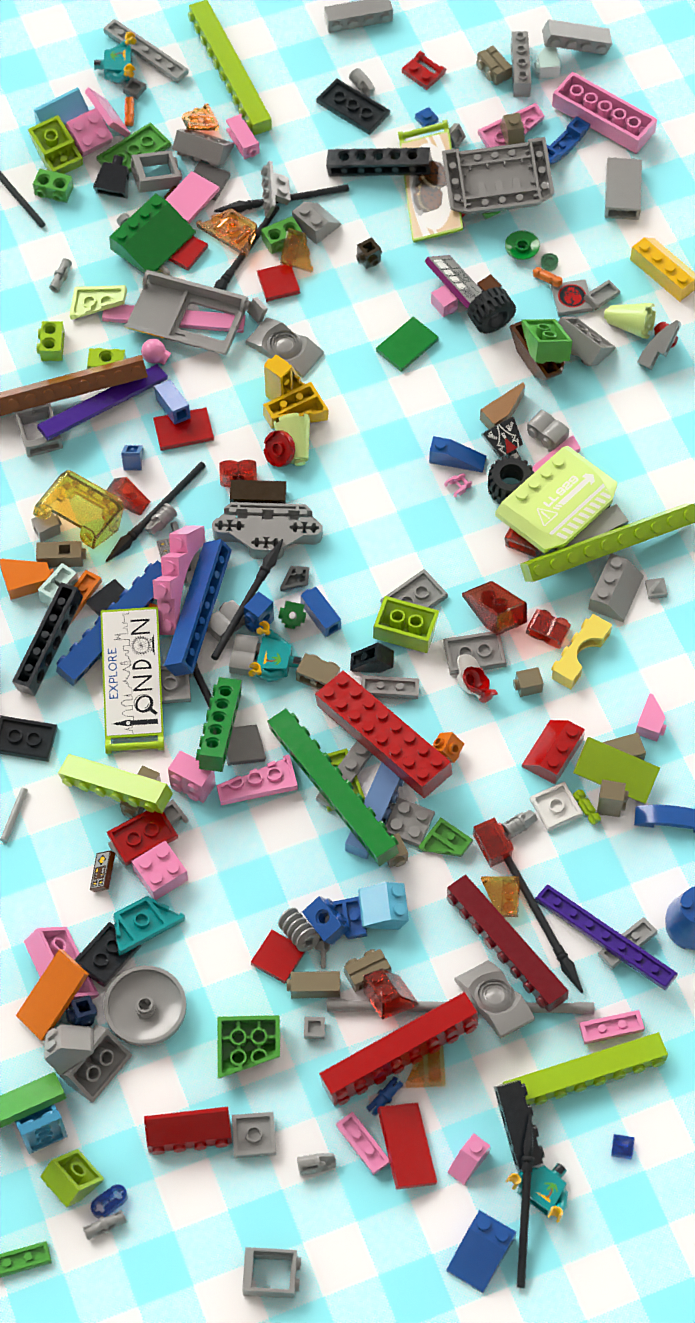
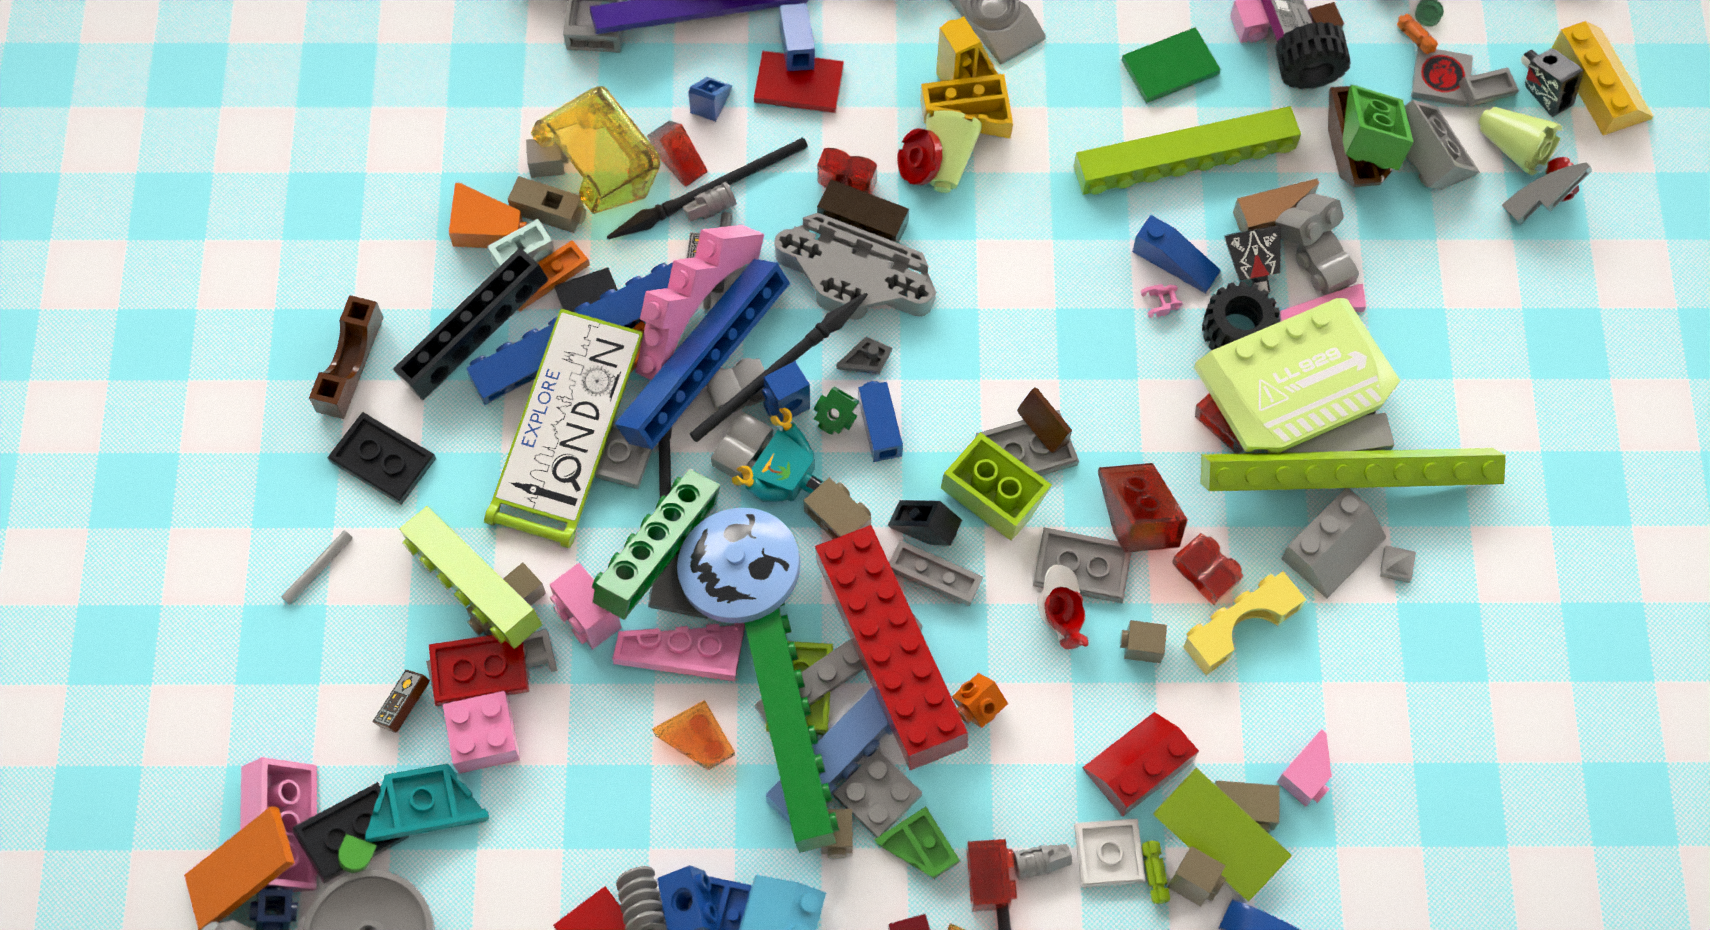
camera: 20 degrees right, 5 degrees up
none -> bright green tile [338,834,377,873]
none -> clear orange wing [652,700,735,770]
none -> light blue dish [677,508,800,623]
none -> reddish brown slope [1017,387,1072,453]
none -> lime brick [1073,106,1301,195]
none -> light grey brick [1276,193,1344,246]
none -> black torso [1521,49,1584,117]

